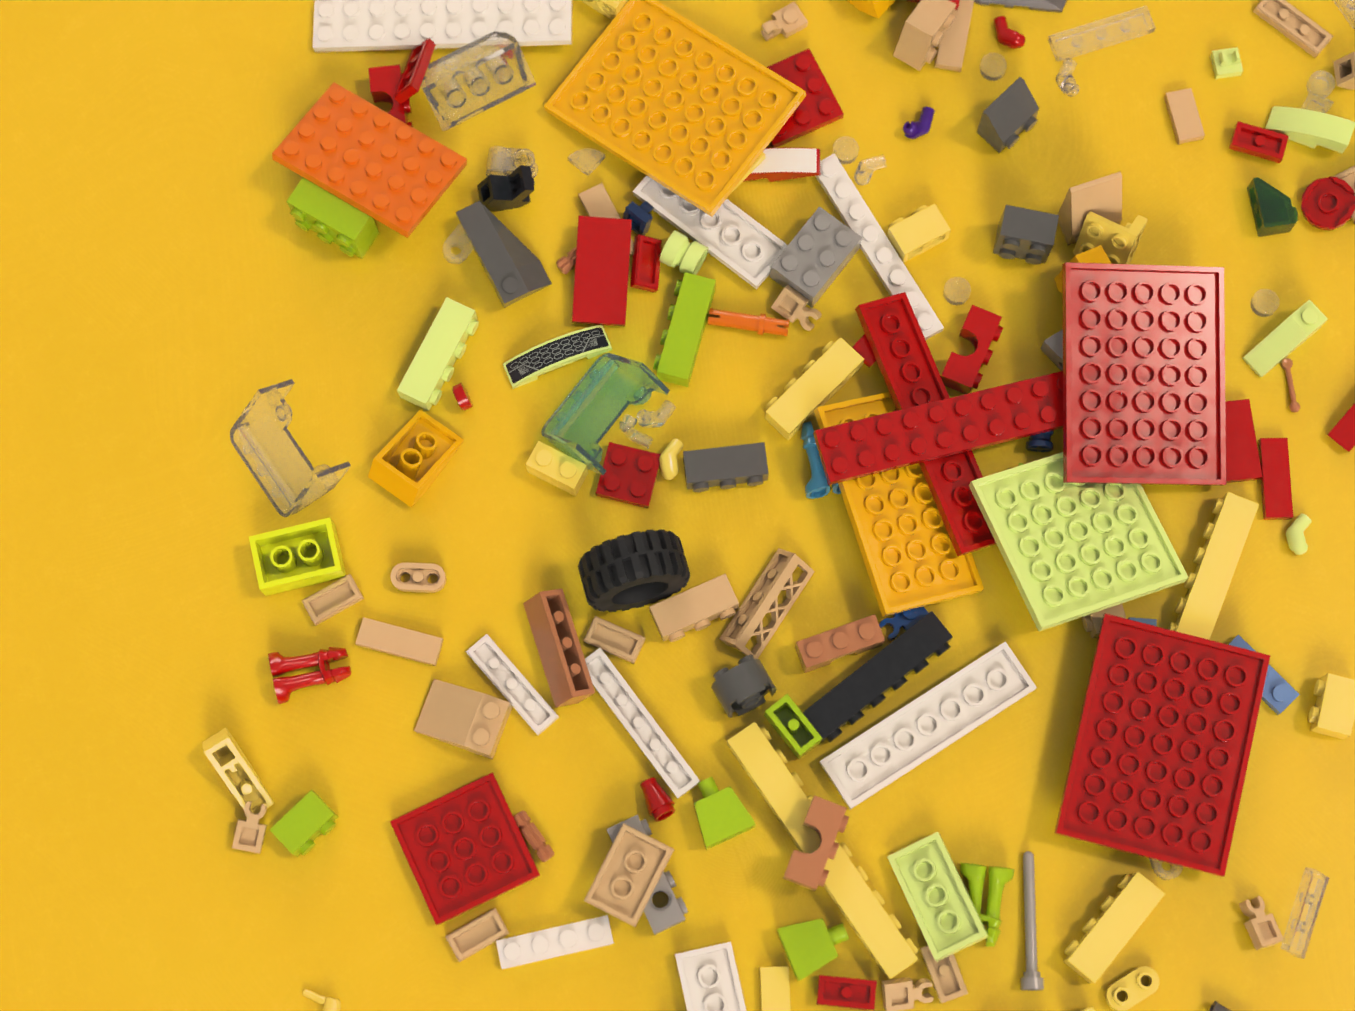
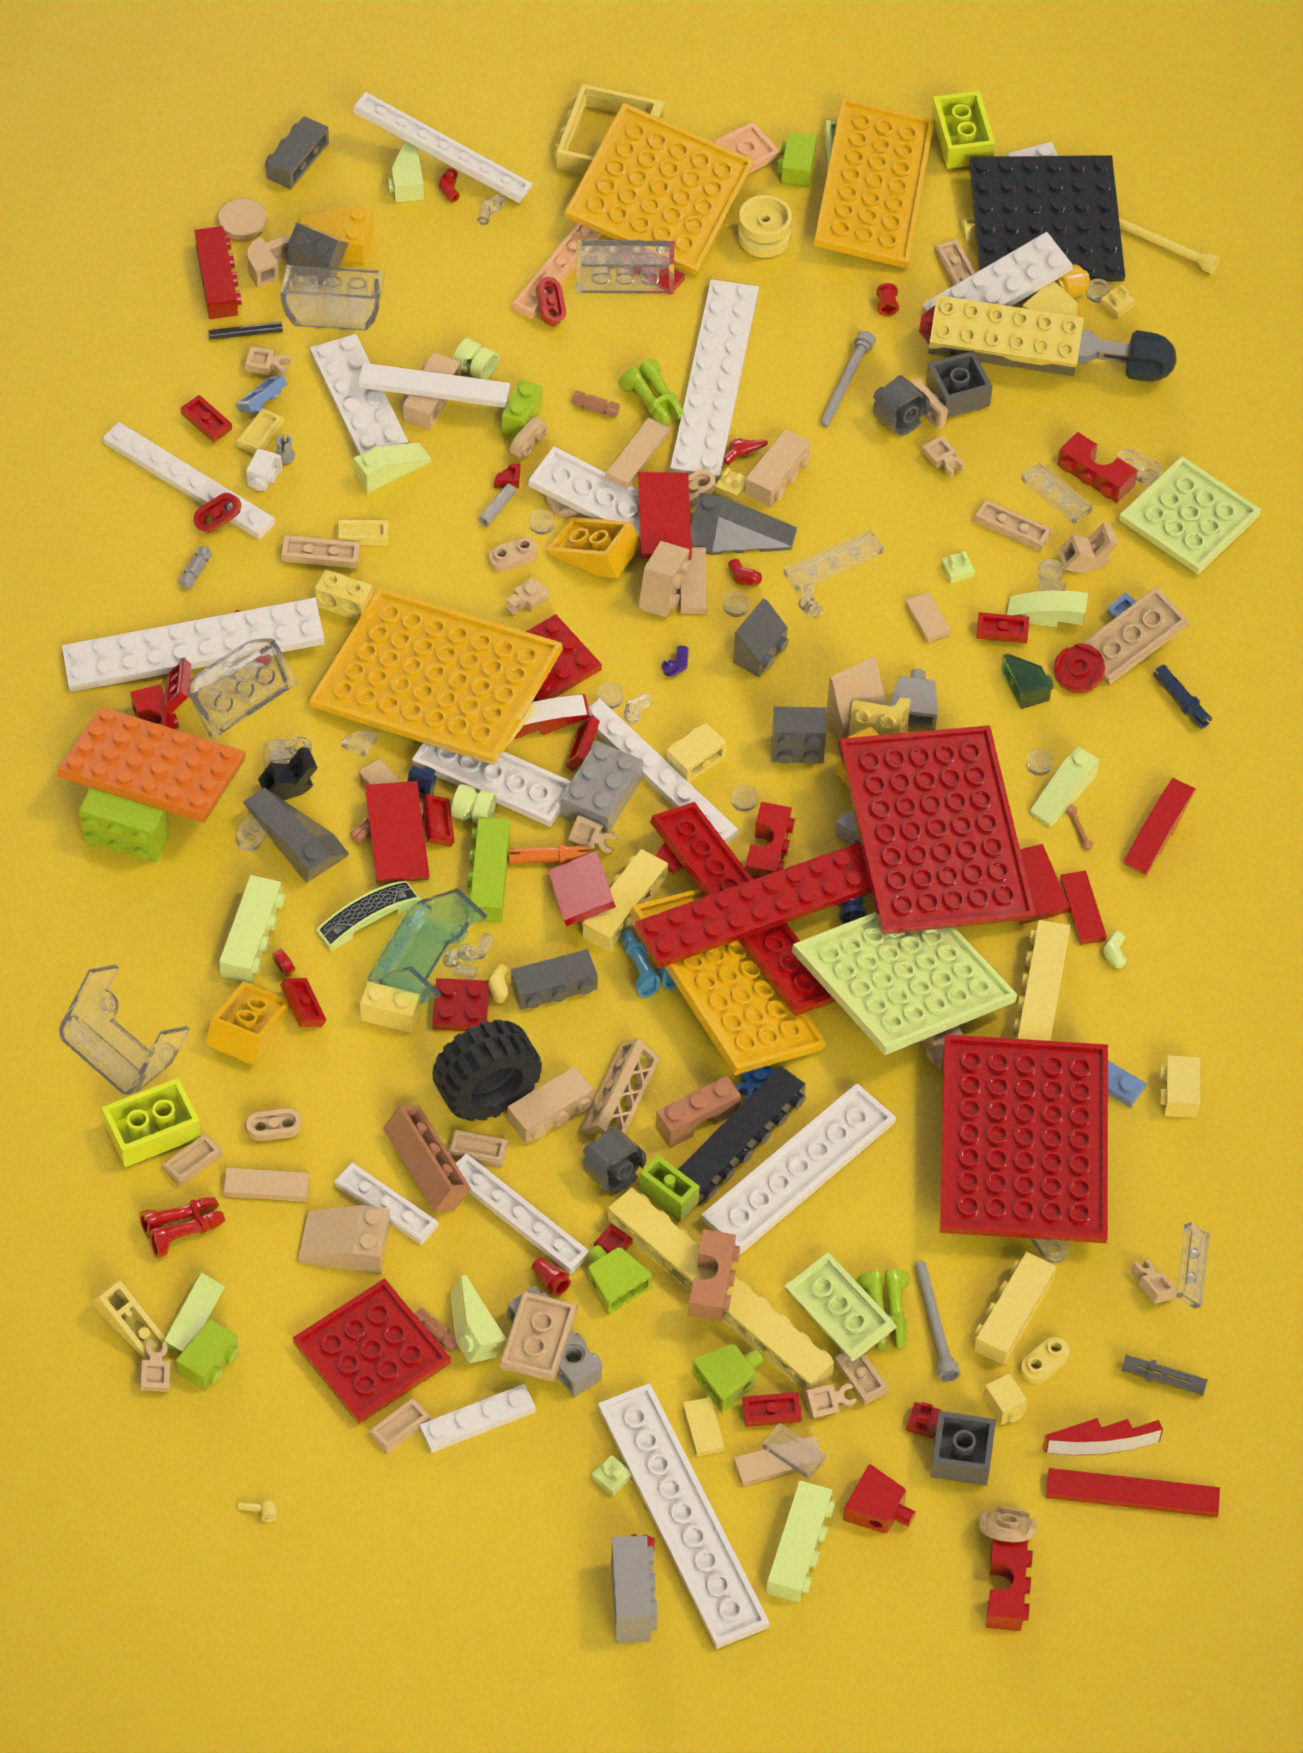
camera: 15 degrees left, 20 degrees down
none -> lime tile [161,1272,225,1355]
none -> red plate [280,978,327,1027]
none -> yellowish green slope [450,1275,507,1363]
none -> tile [548,851,616,927]
none -> red tile [565,717,600,771]
none -> red tile [594,1224,633,1254]
none -> light grey torso [889,669,938,730]

